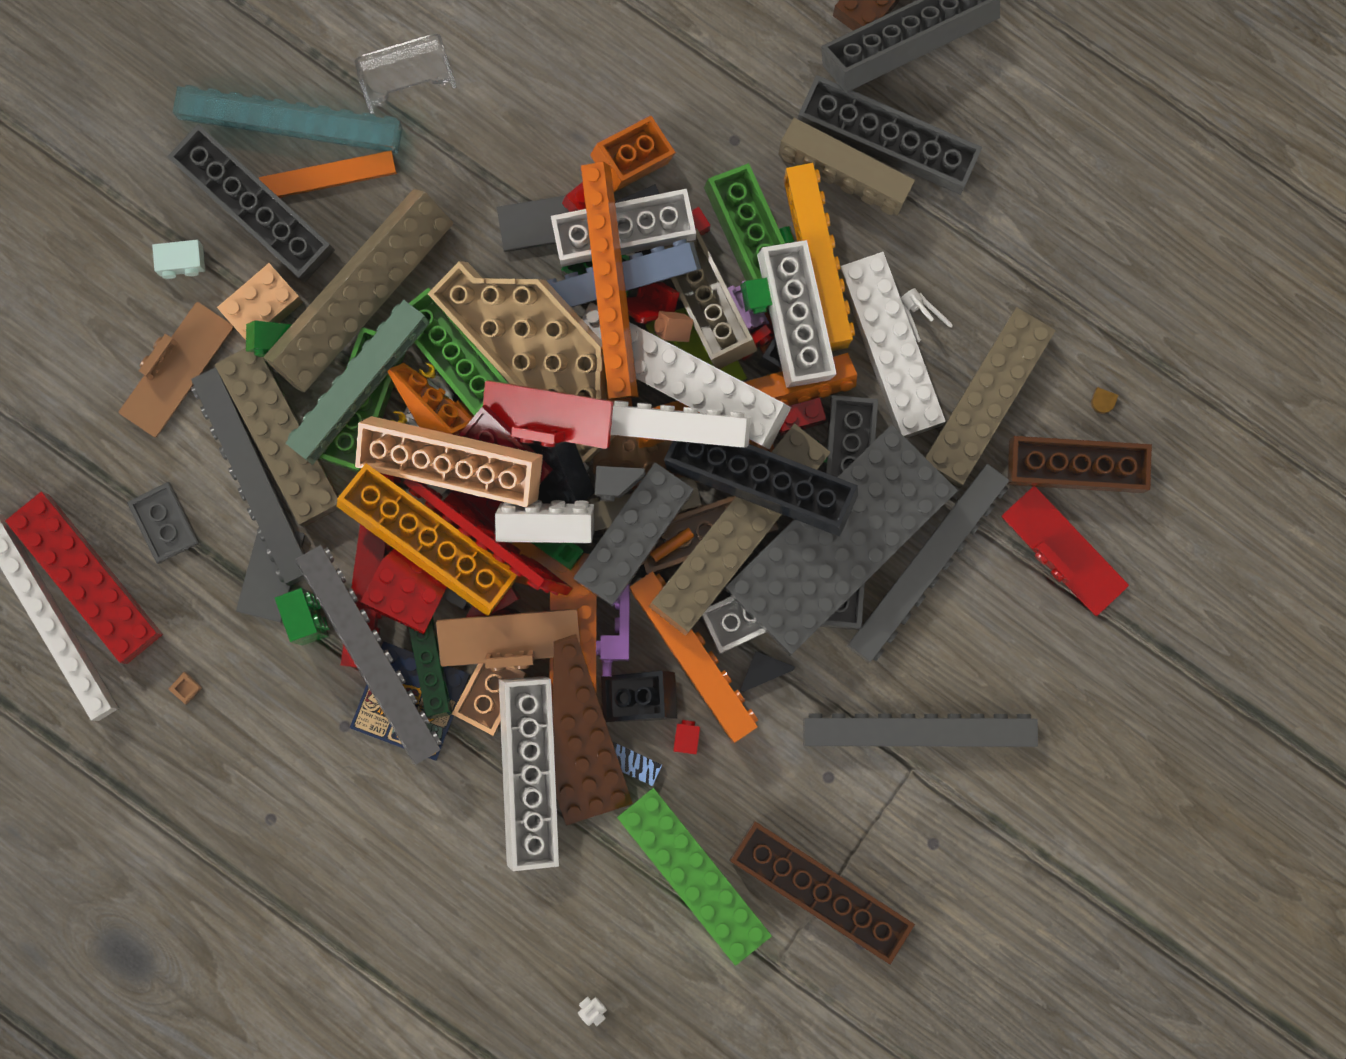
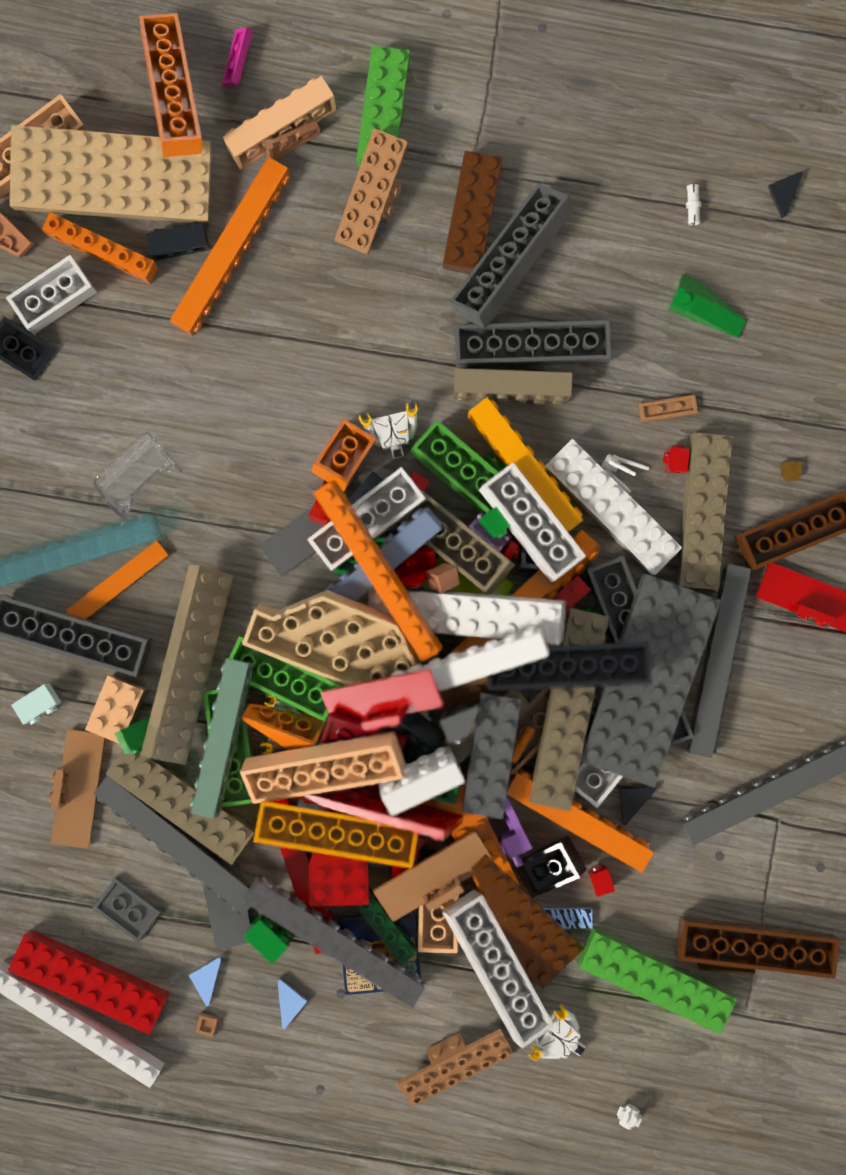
camera: 20 degrees left, 5 degrees up
none -> light blue tile [189,956,222,1006]
none -> light blue tile [278,977,308,1029]
none -> white torso [359,402,418,459]
none -> medium nougat bracket [397,1029,514,1106]
none -> white torso [528,1004,585,1061]
none -> medium nougat tile [638,394,698,423]
none -> red brick [663,445,690,474]
none -> green wedge [668,274,746,338]
none -> white pin [686,184,701,226]
none -> dark brown axle [697,963,755,975]
none -> black tile [768,171,803,219]

